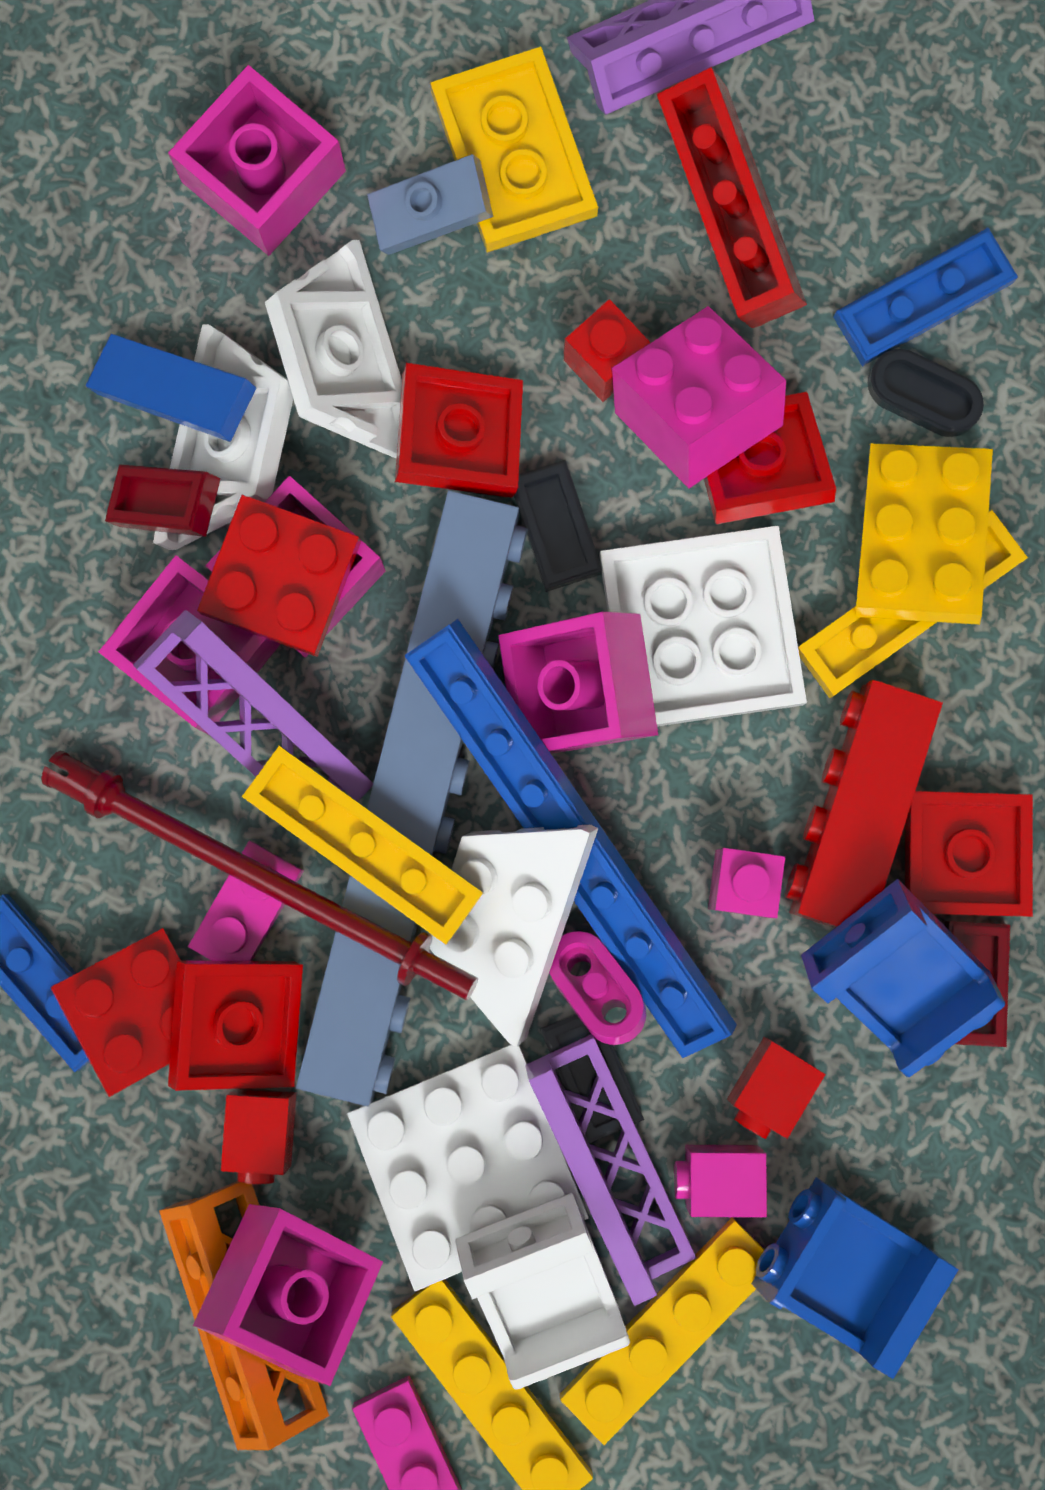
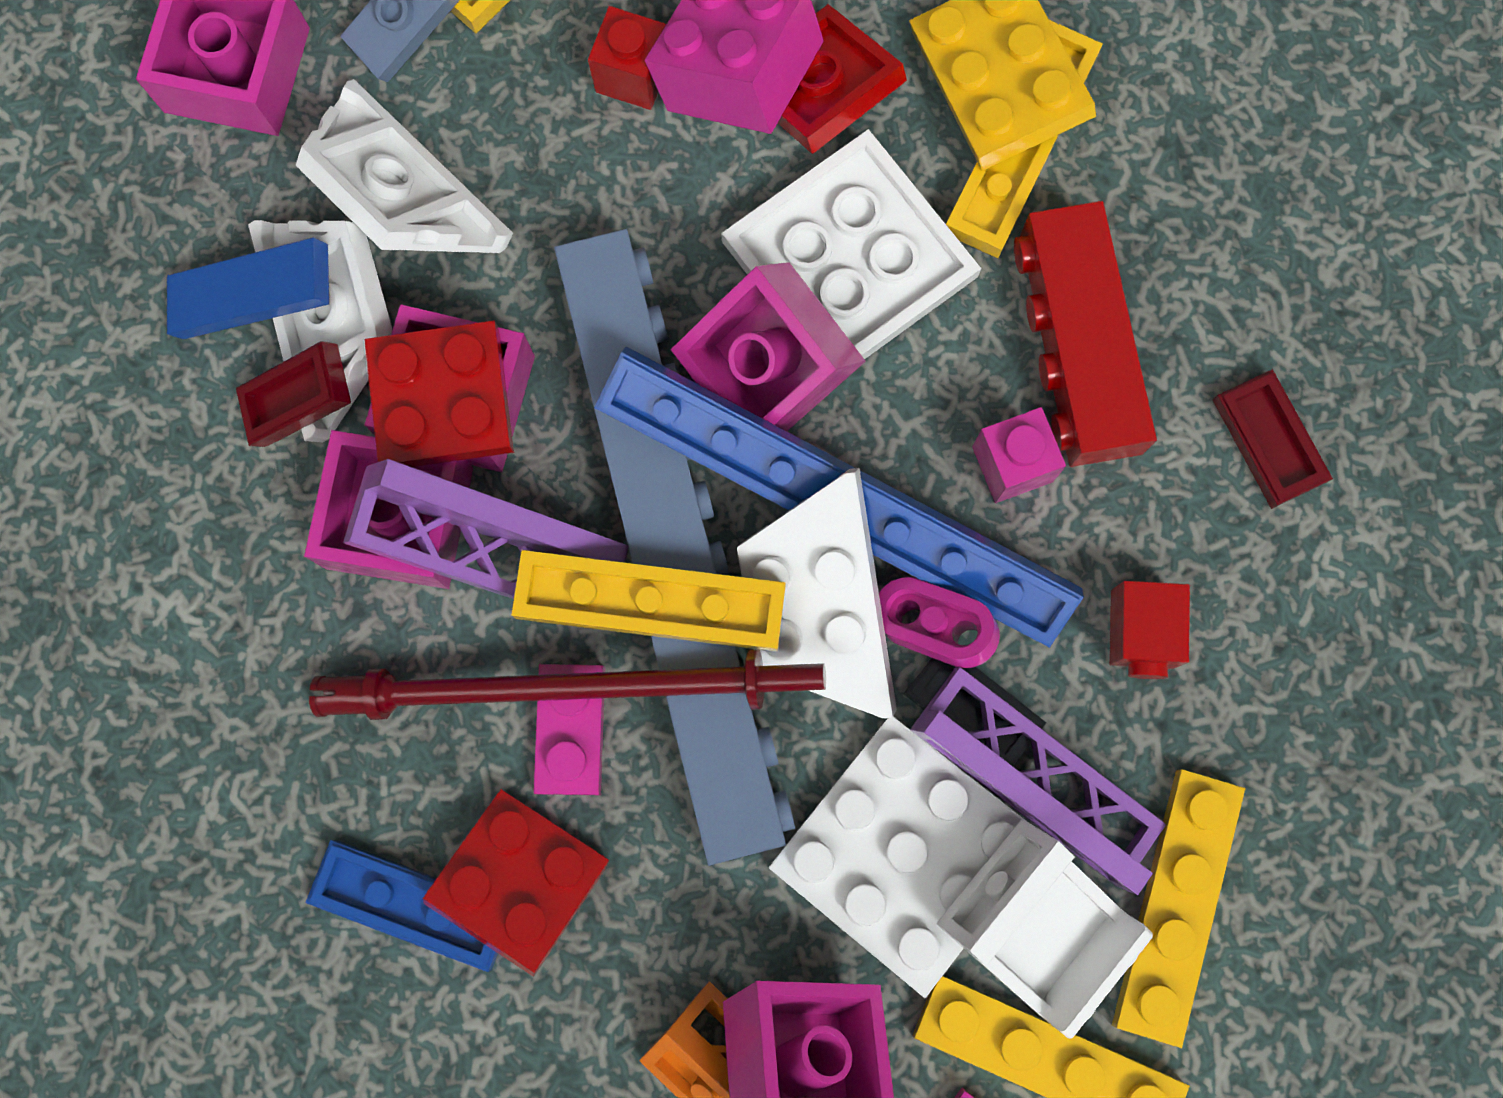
camera: 25 degrees left, 5 degrees down
red plate [168,960,303,1091] -> none
red brick [221,1089,297,1184] -> none
red plate [395,363,523,498] -> none
black tile [514,460,602,592] -> none
dark pink brick [674,1145,767,1217] -> none
blue panel [751,1177,959,1379] -> none
blue panel [801,879,1005,1077] -> none
red plate [905,791,1033,917] -> none

